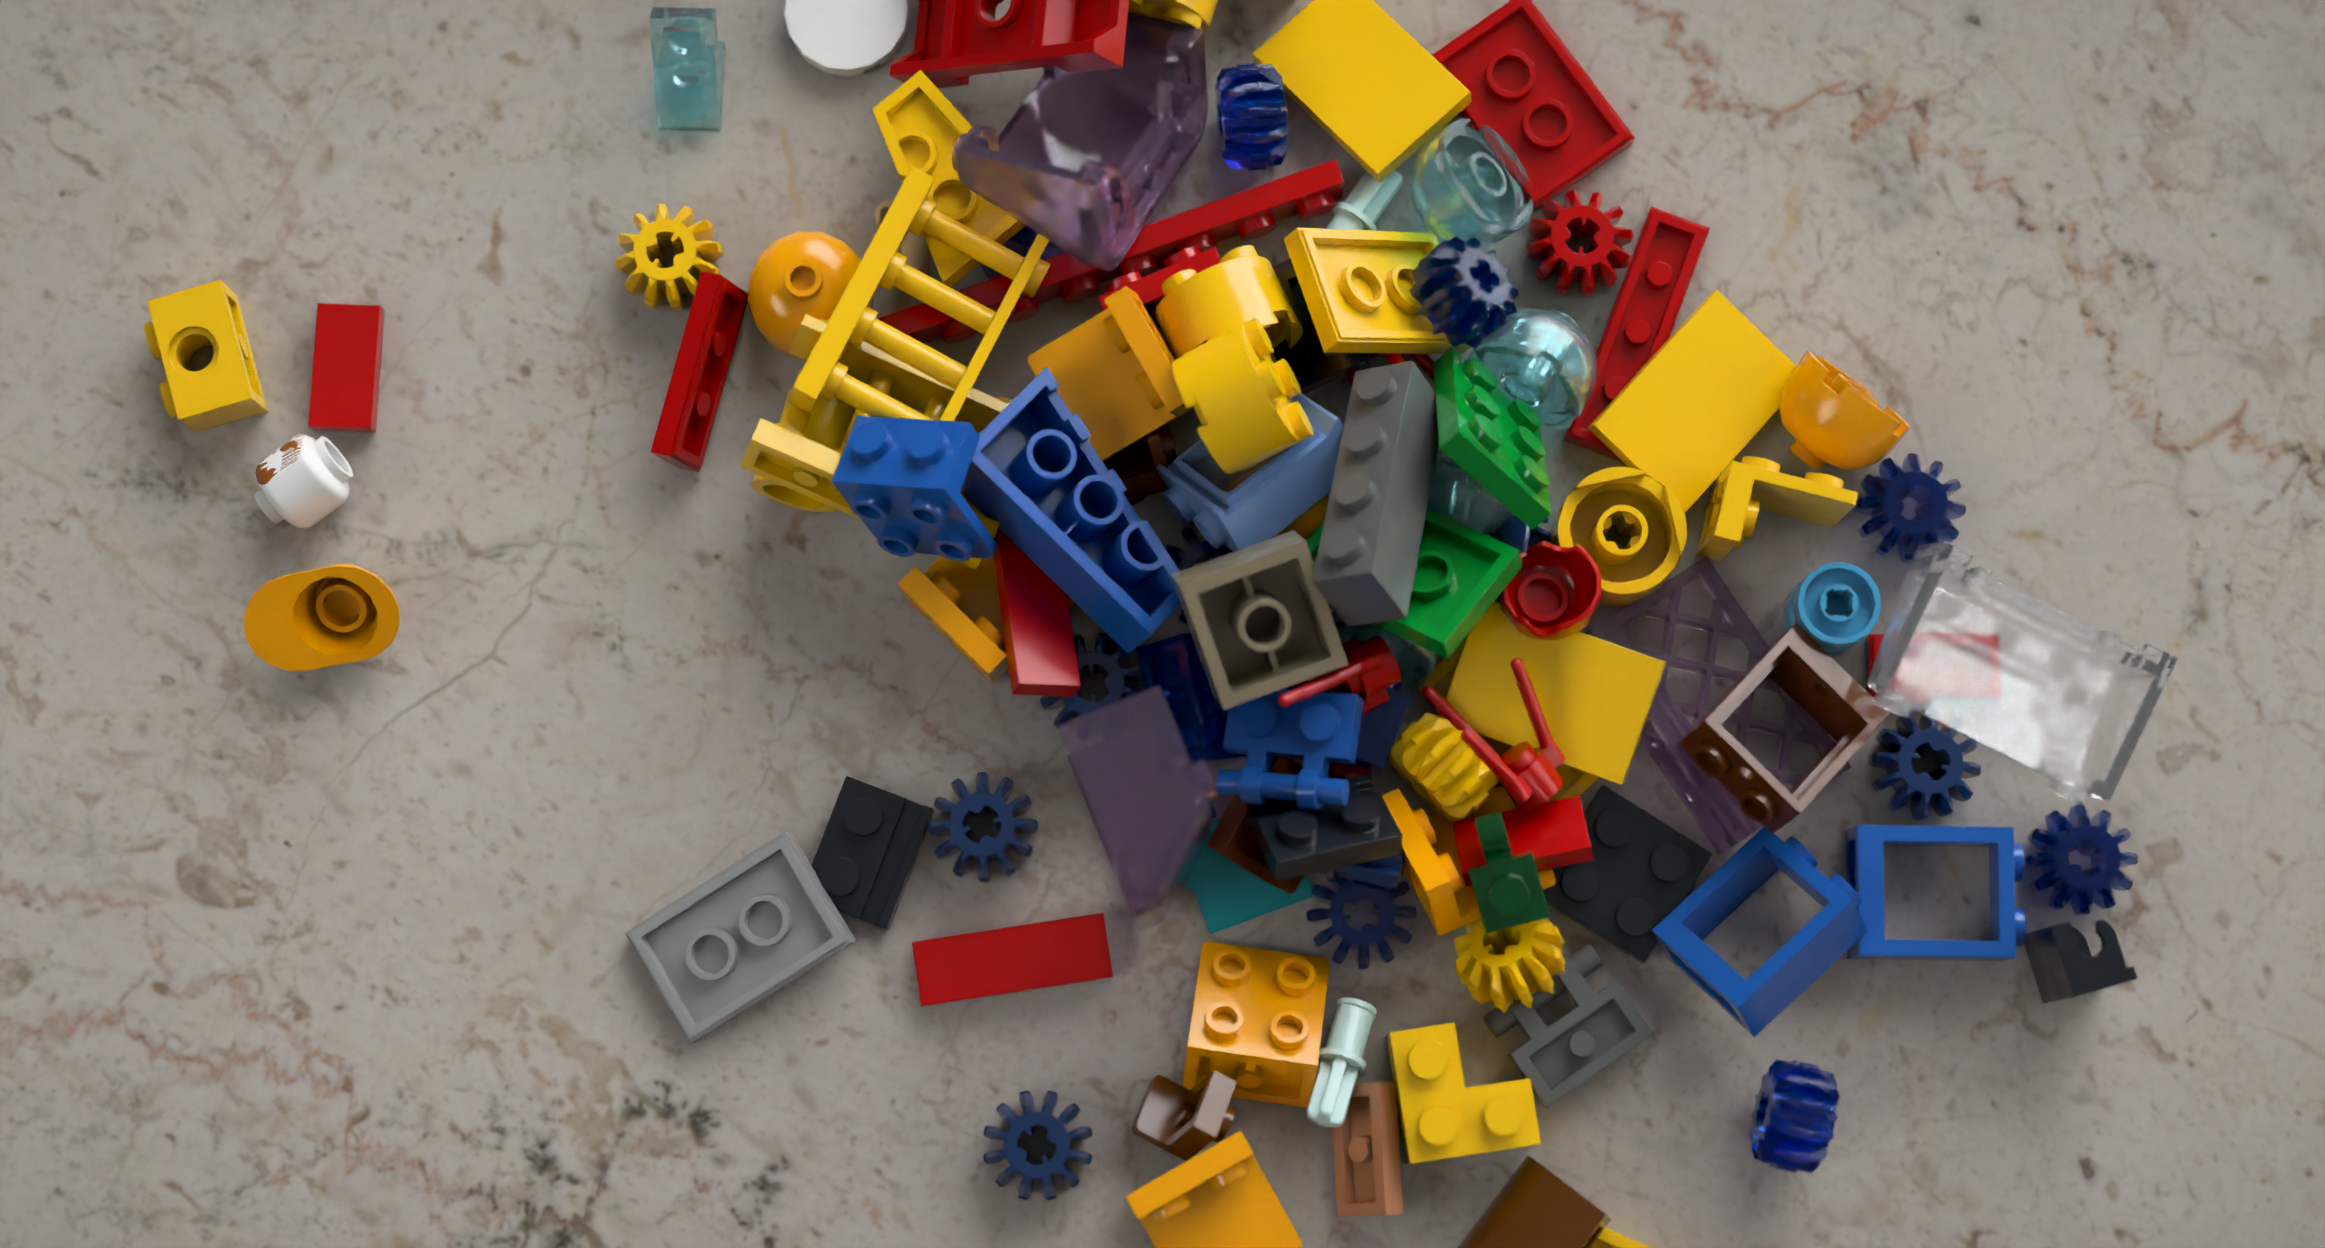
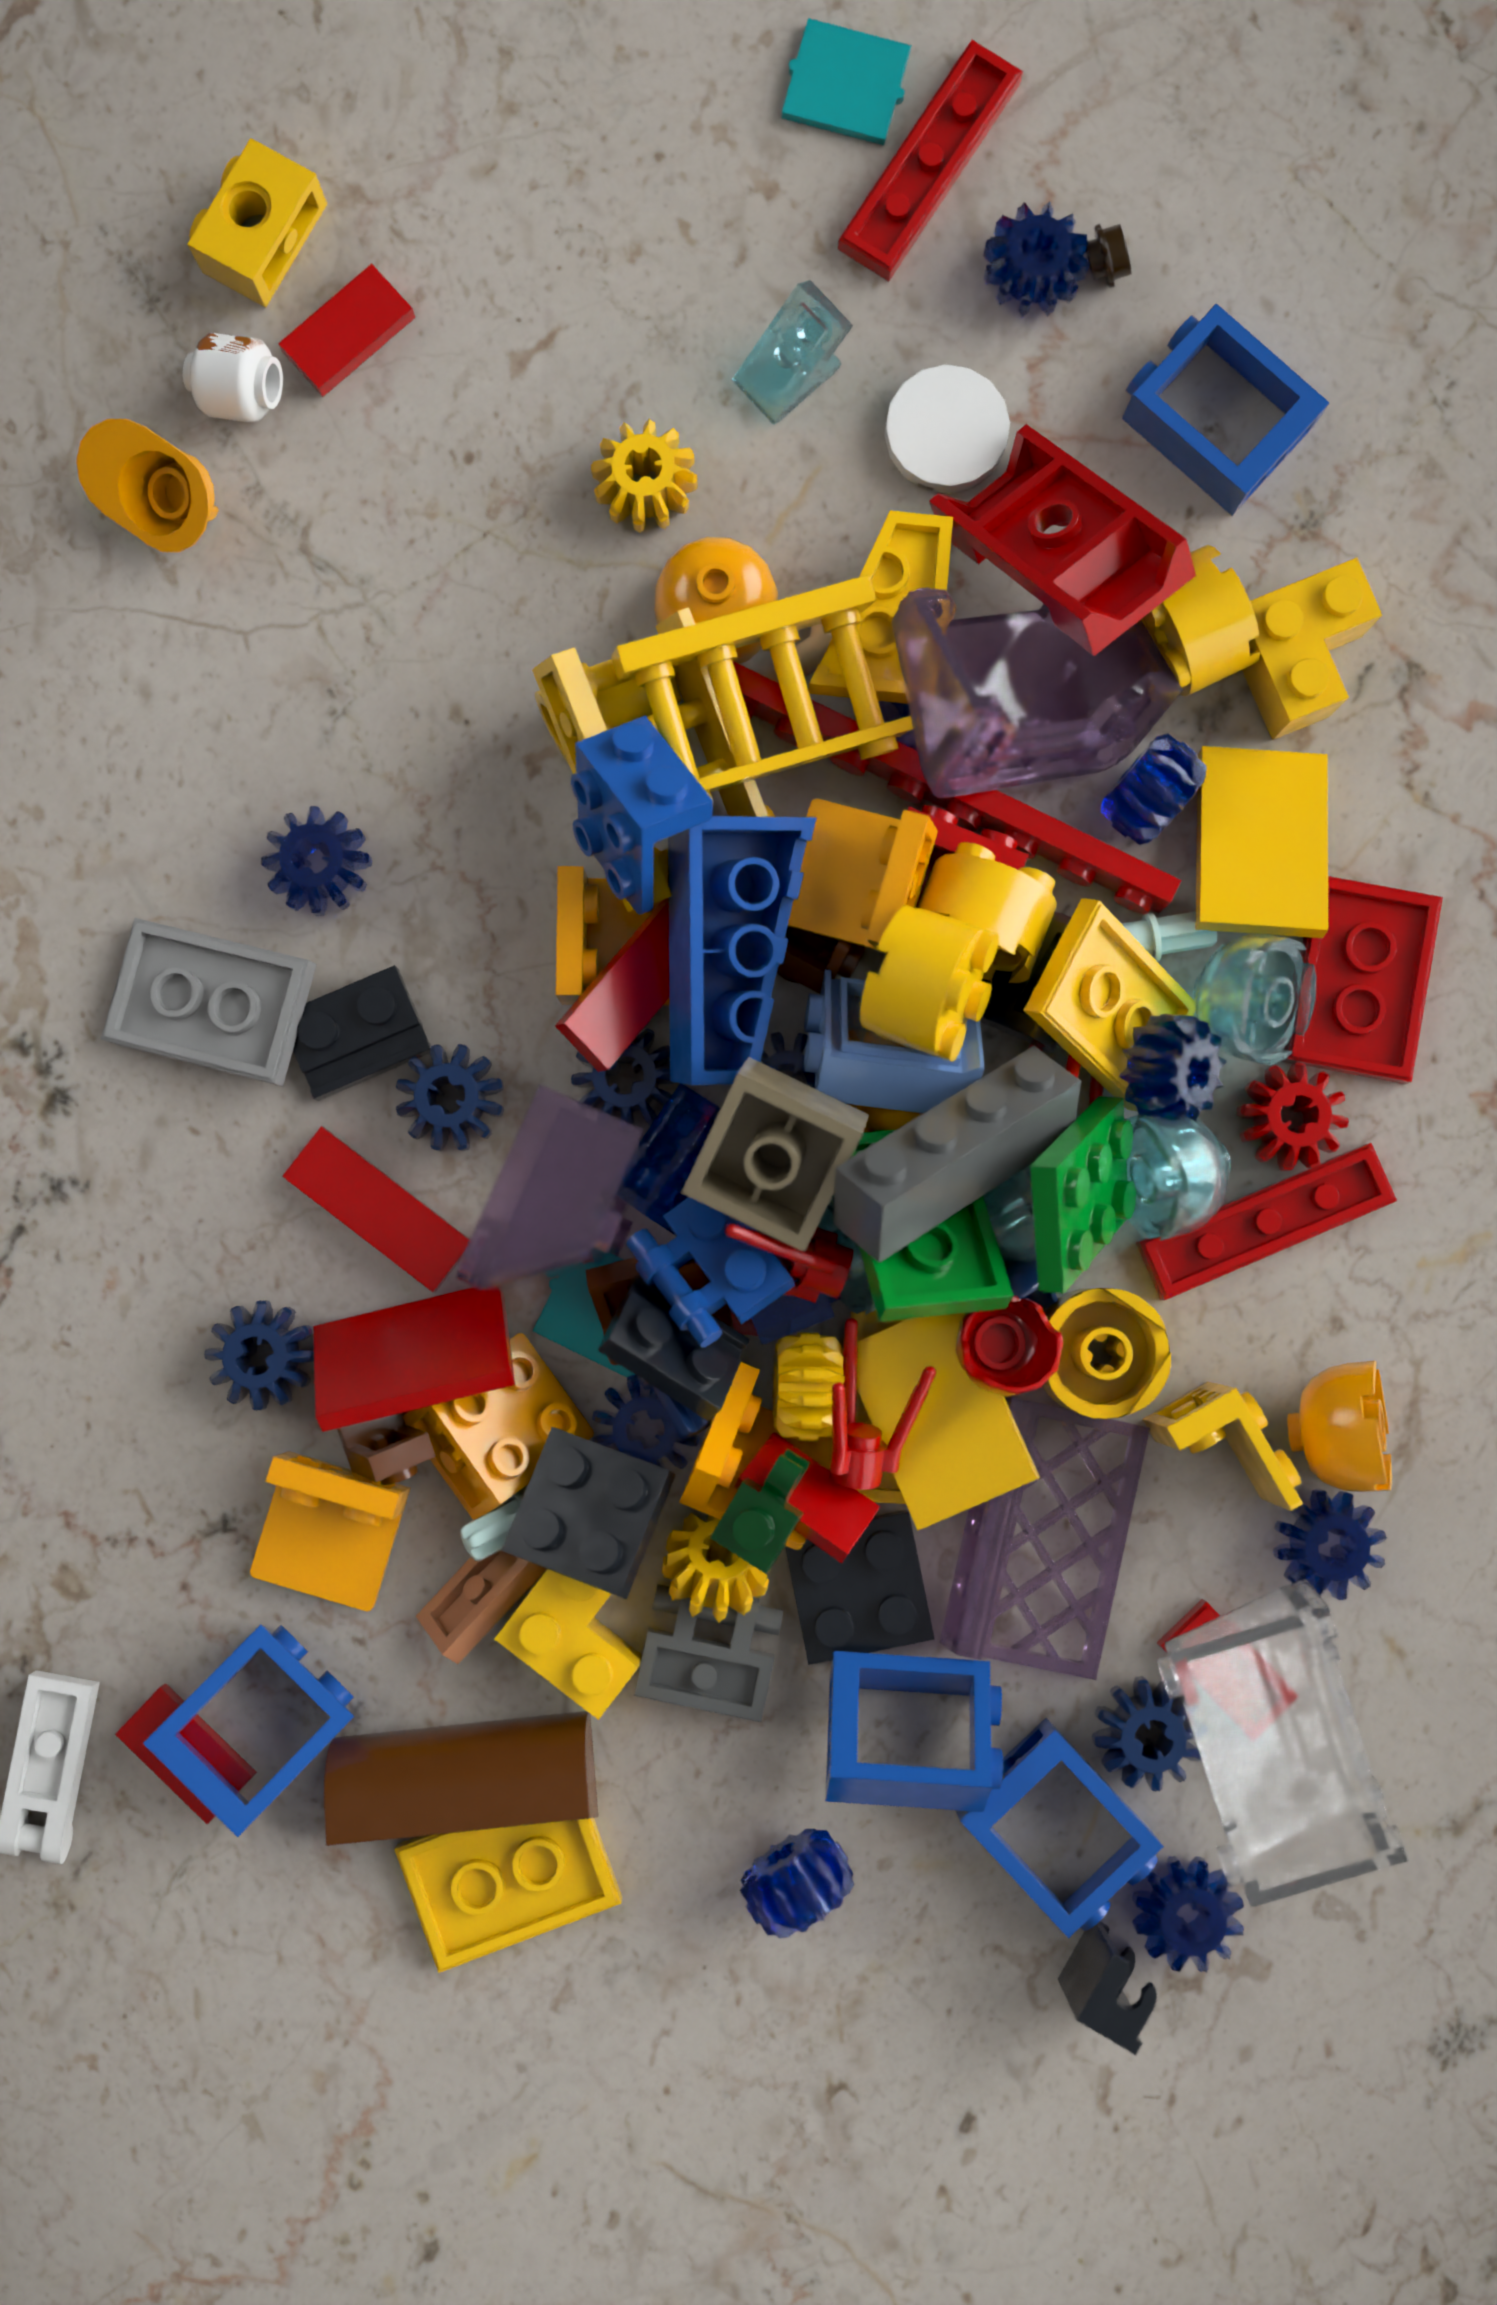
camera: 40 degrees right, 5 degrees up
red tile [650,272,748,473] -> none
yellow tile [1588,290,1796,513] -> none
reddish brown window [1679,623,1890,834] -> none
dark azure wheel [1782,561,1882,656] -> none
none -> clear blue gear [261,806,372,916]
none -> red tile [313,1281,515,1432]
none -> black plate [502,1427,676,1600]

